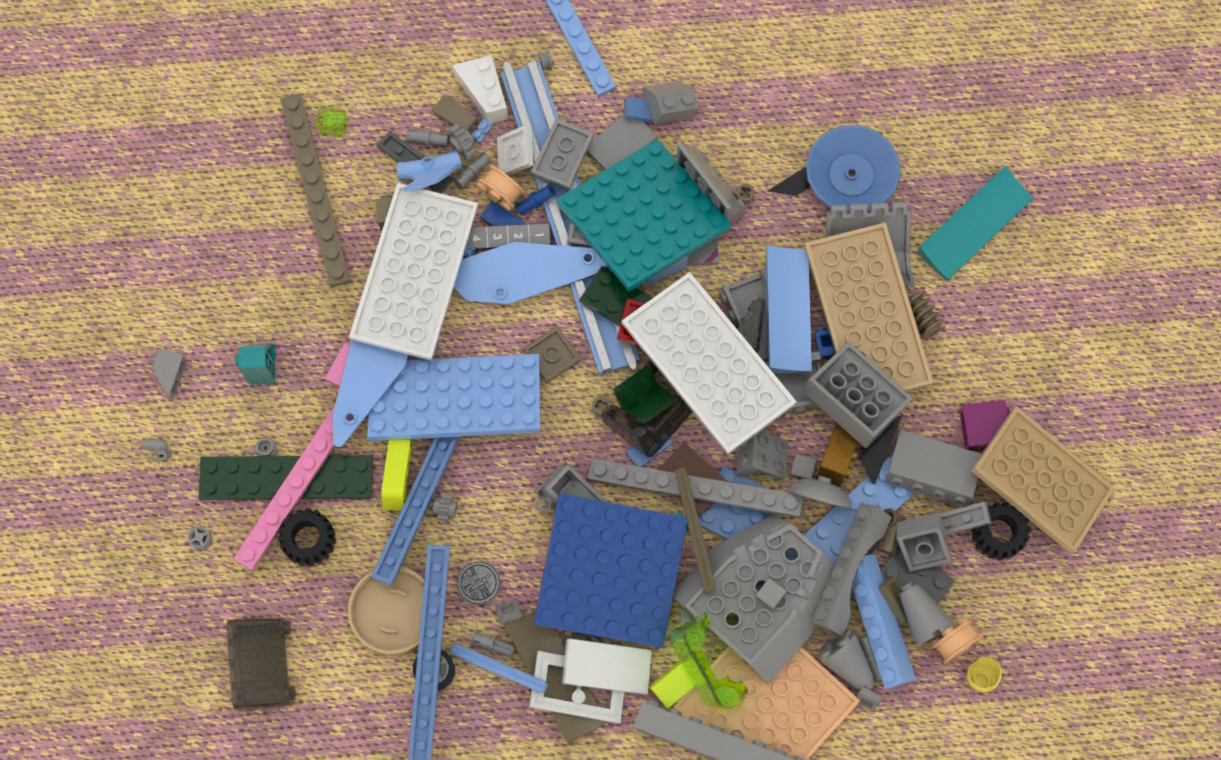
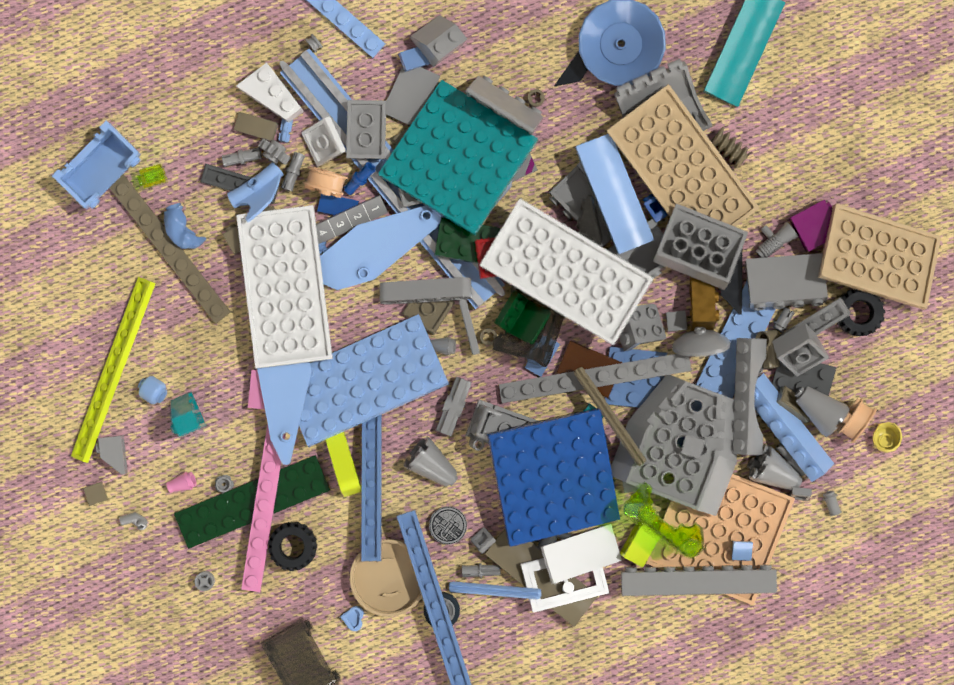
camera: 25 degrees left, 15 degrees up
light grey gear [433,494,457,522] -> none
none -> light blue windscreen [52,121,141,209]
none -> neon yellow plate [71,277,156,463]
none -> dark tan tile [83,482,108,506]
none -> light blue head [138,376,167,404]
none -> medium blue animal [164,203,206,249]
none -> bright pink cone [166,471,197,493]
none -> light blue tile [340,606,364,631]
none -> light grey beam [380,277,472,304]
none -> light grey cone [404,436,458,487]
none -> light grey cone [431,337,456,356]
none -> light grey piece [436,377,472,436]
none -> light grey tile [458,300,480,355]
none -> light blue slope [732,541,753,561]
none -> light grey piece [756,222,798,258]
none -> light grey pin [773,307,795,333]
none -> light grey pin [822,491,842,516]

